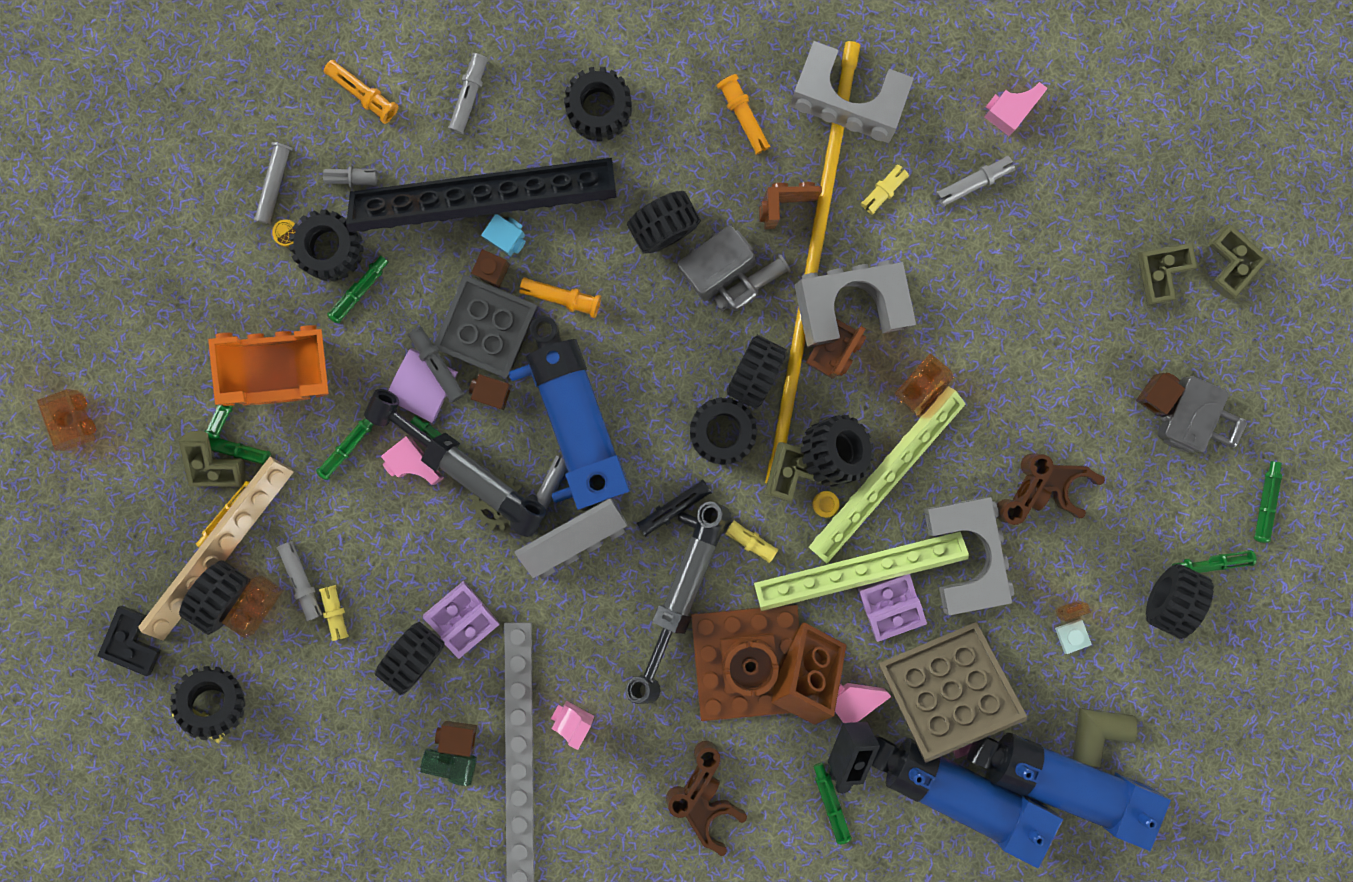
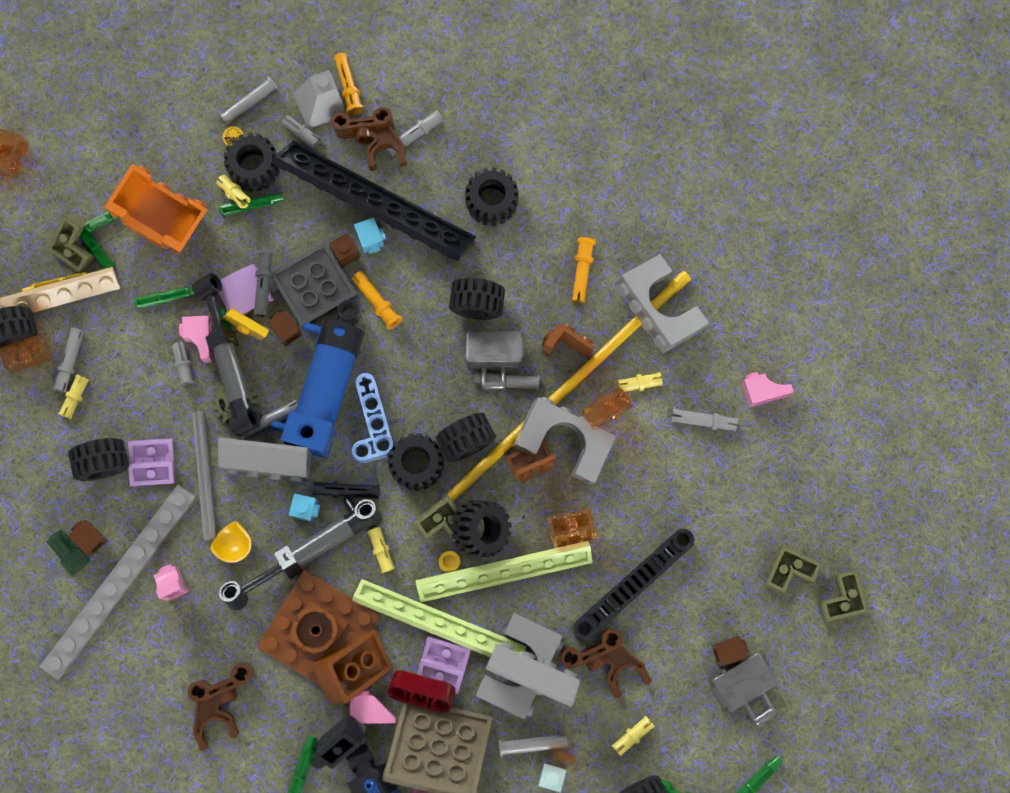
camera: 35 degrees right, 10 degrees down
none -> light grey axle [172,342,195,386]
none -> light grey axle [192,411,216,540]
none -> yellow helmet [211,522,252,563]
none -> light yellow pin [216,175,250,208]
none -> yellow plate [223,308,269,341]
none -> medium azure brick [289,494,320,523]
none -> light grey slope [293,70,346,130]
none -> reddish brown piece [331,107,407,171]
none -> light blue beam [352,373,393,463]
none -> dark red beam [387,670,456,713]
none -> light grey slope [486,642,581,706]
none -> light grey pin [498,733,568,758]
none -> black gear [573,528,695,640]
none -> clear orange brick [582,388,633,430]
none -> light yellow pin [611,716,655,757]

